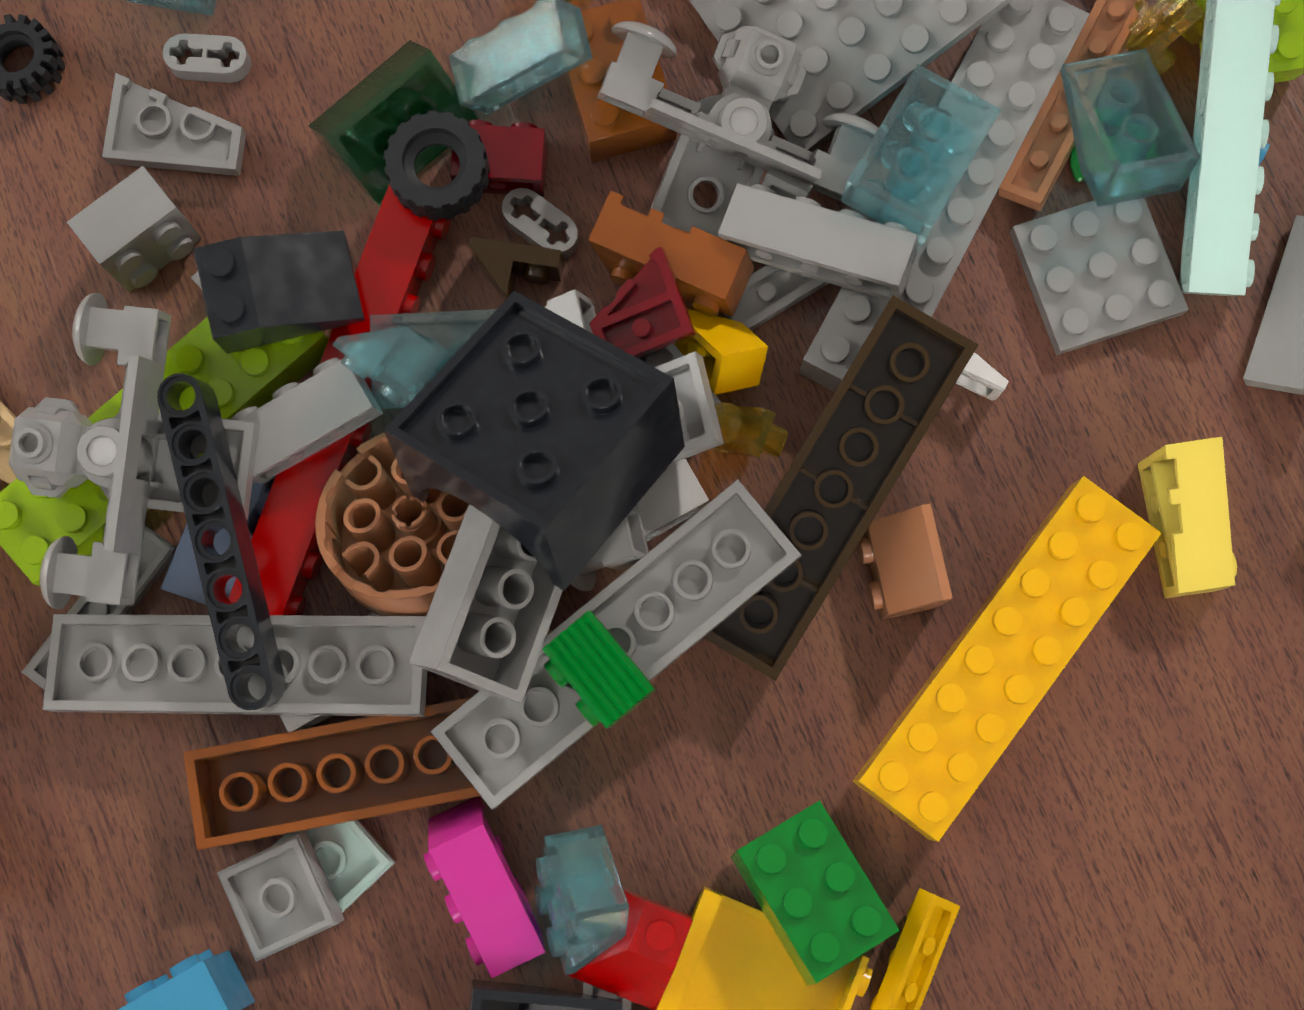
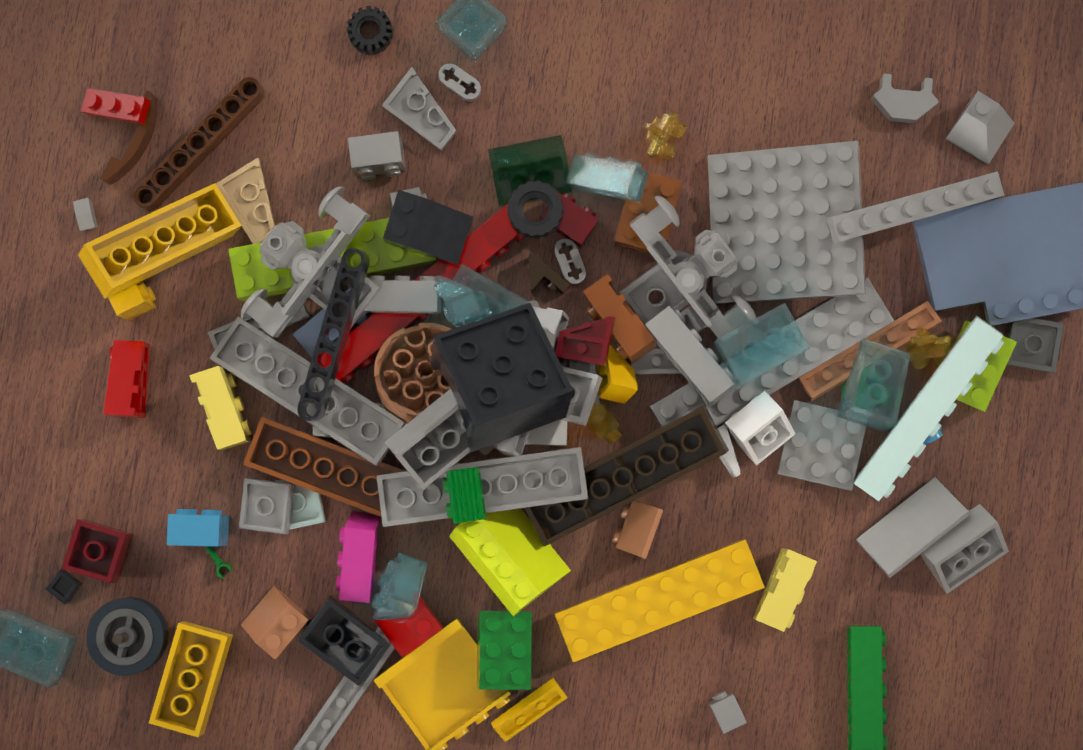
camera: 35 degrees right, 5 degrees up
none -> light yellow wedge [189,366,252,450]
none -> neon yellow slope [449,508,571,616]
none -> light grey brick [708,691,747,734]
none -> white brick [725,391,796,466]

